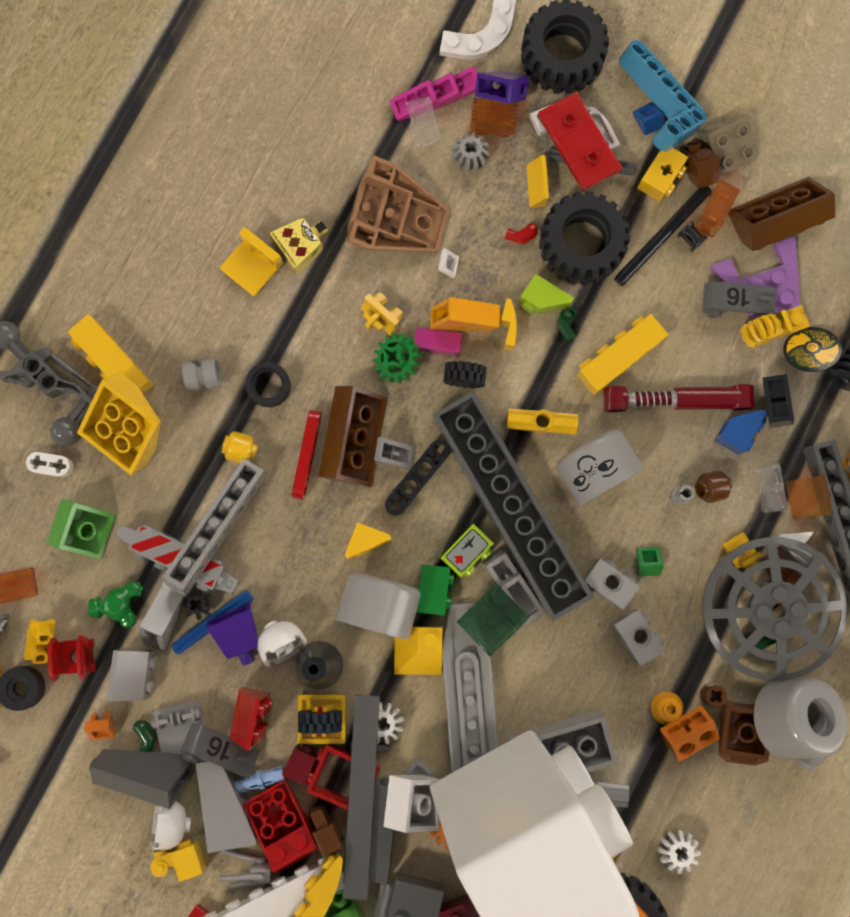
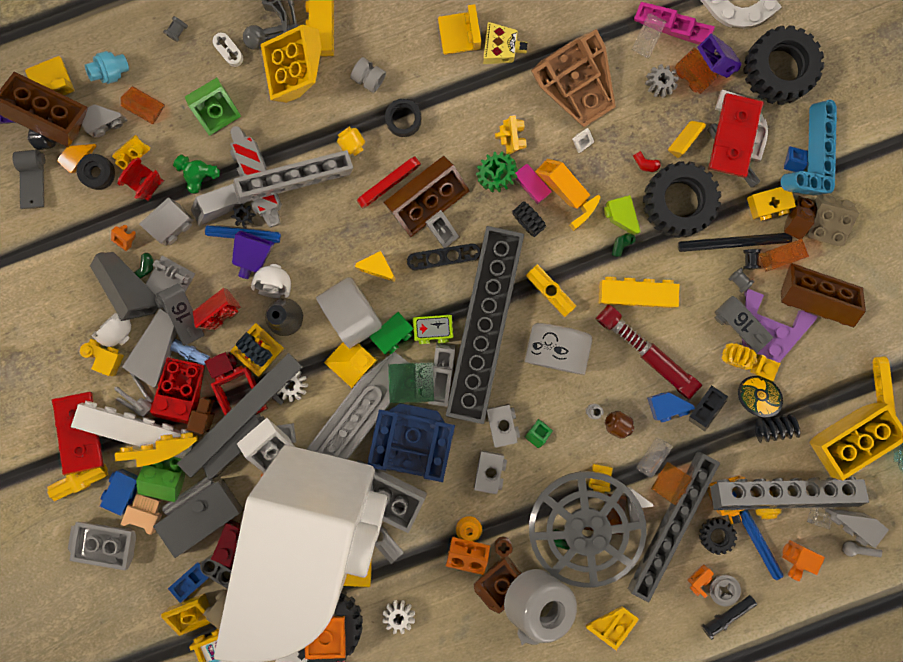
camera: 45 degrees right, 5 degrees up
none -> dark blue slope [367,403,455,482]
none -> dark grey bush [728,267,754,293]

